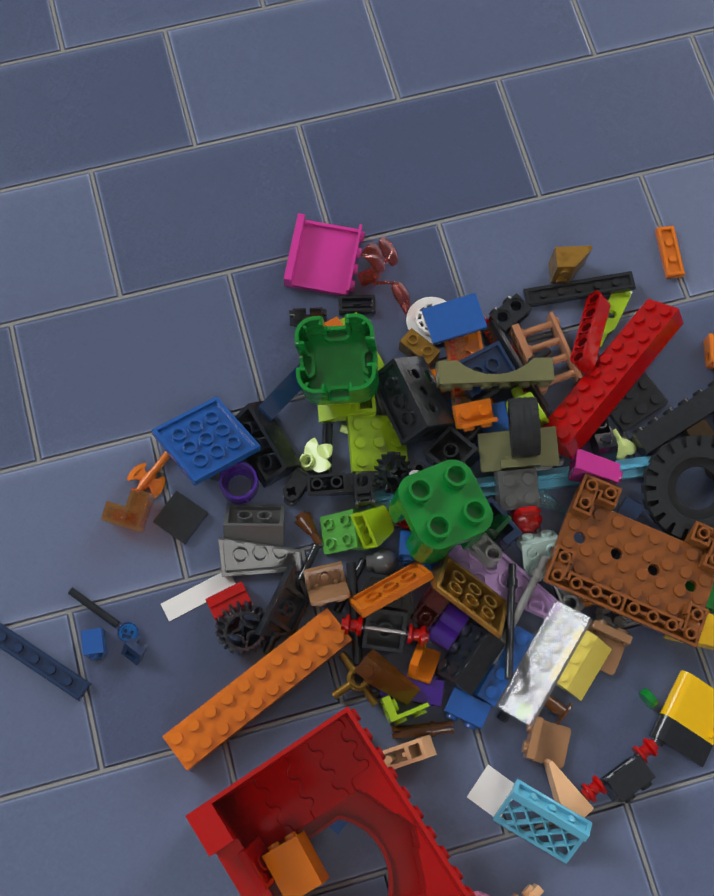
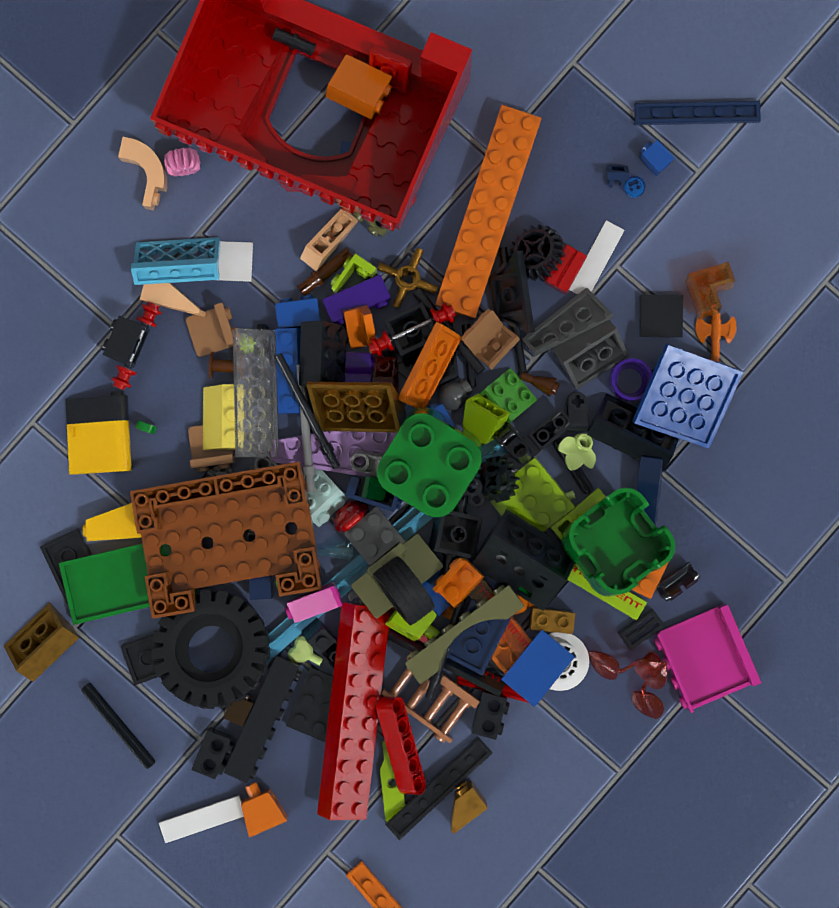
camera: 150 degrees right, 15 degrees up
black bar [68,587,120,628] -> none
reddish brown slope [354,649,421,705] -> none

